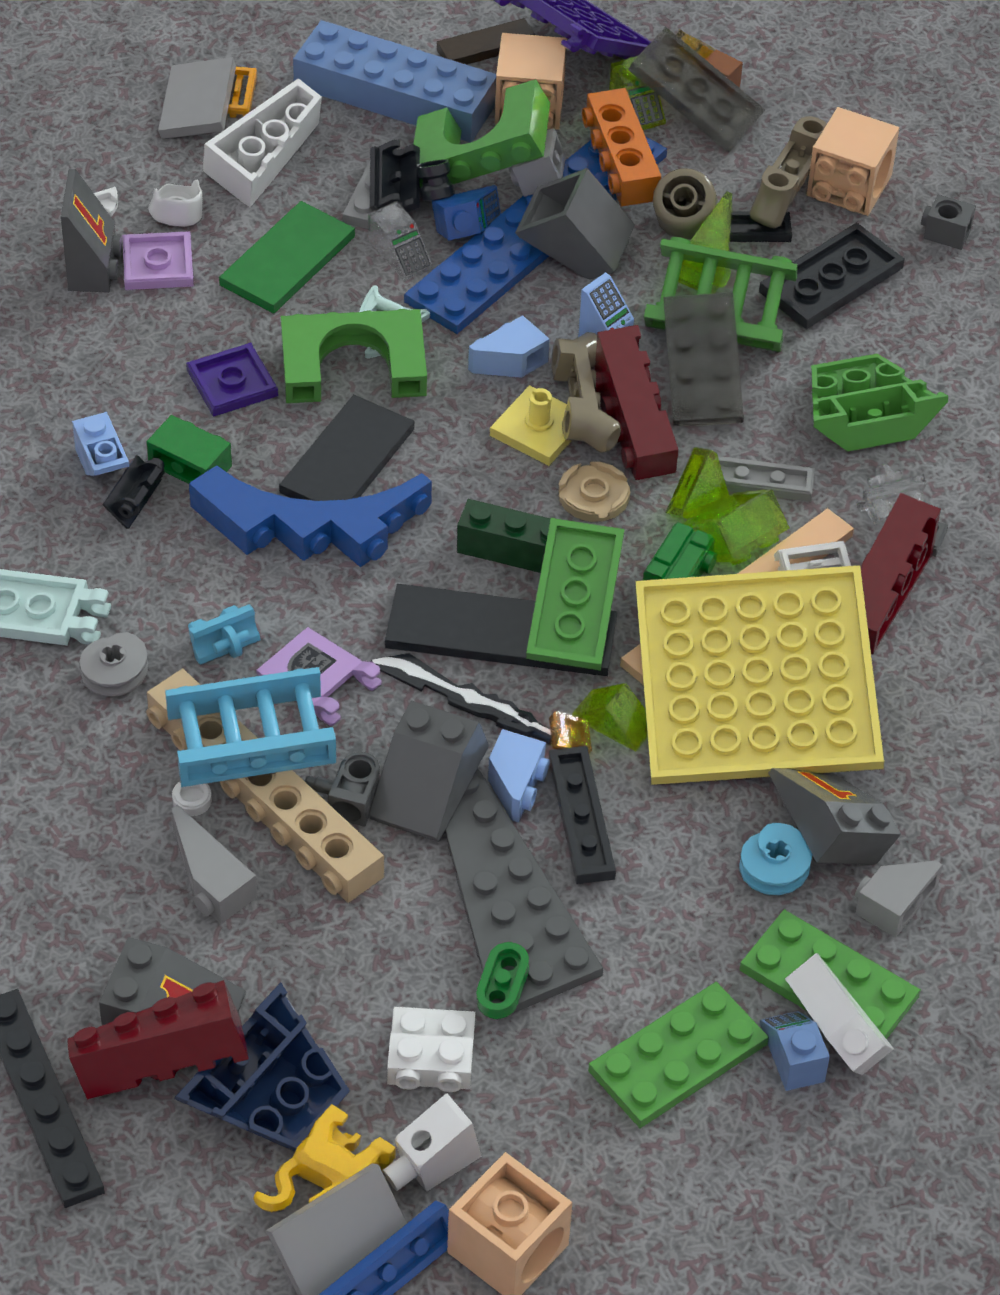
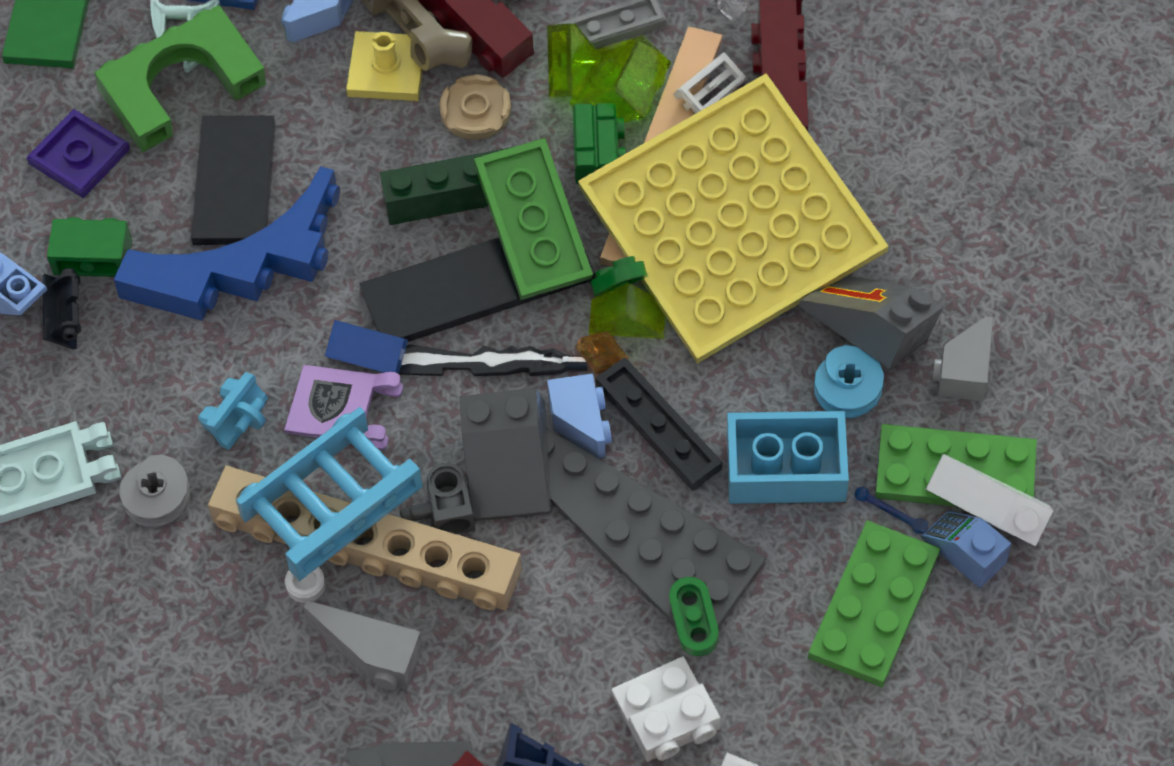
camera: 25 degrees left, 10 degrees up
none -> blue tile [325,320,408,374]
none -> green plate [590,256,648,297]
none -> medium azure brick [726,411,849,504]
none -> clear blue hinge [854,486,928,534]

